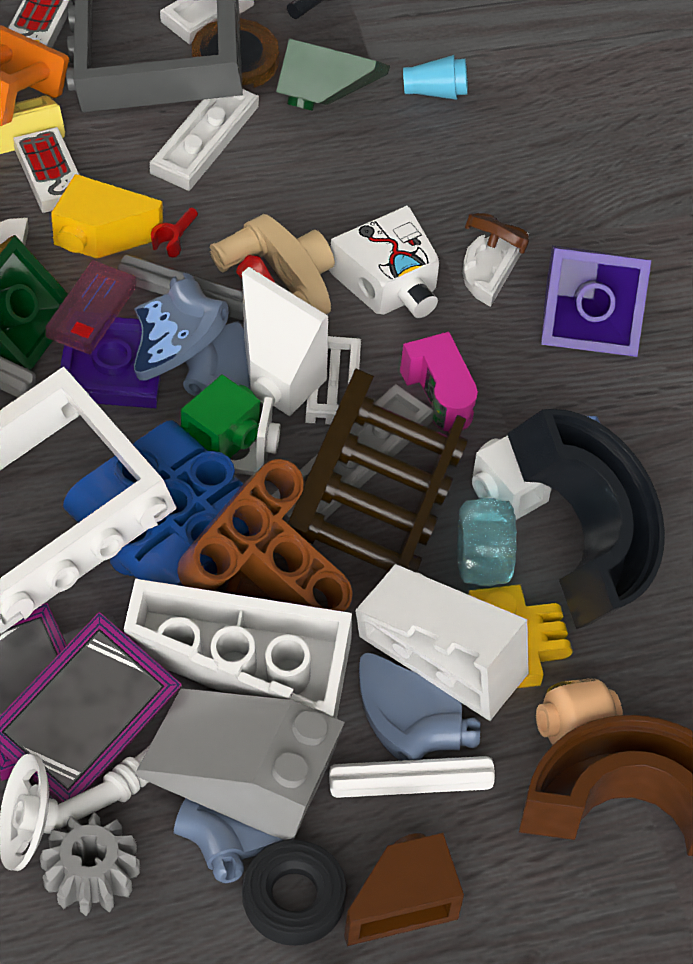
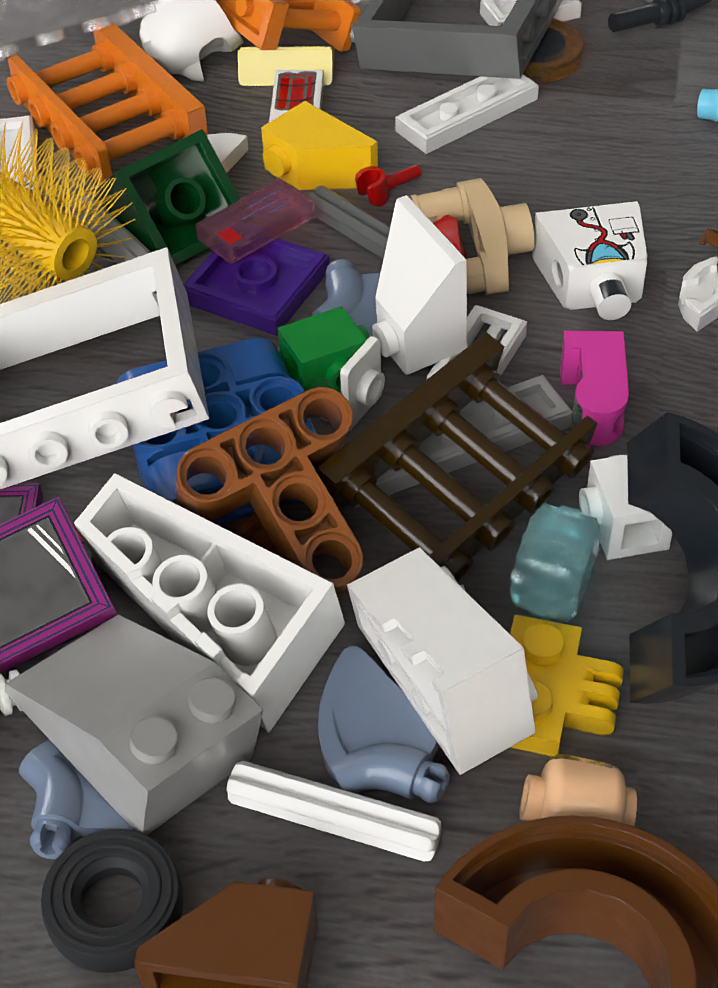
camera: 30 degrees right, 5 degrees down
sand blue arm [134,273,229,381] -> none
slope [276,38,390,111] -> none

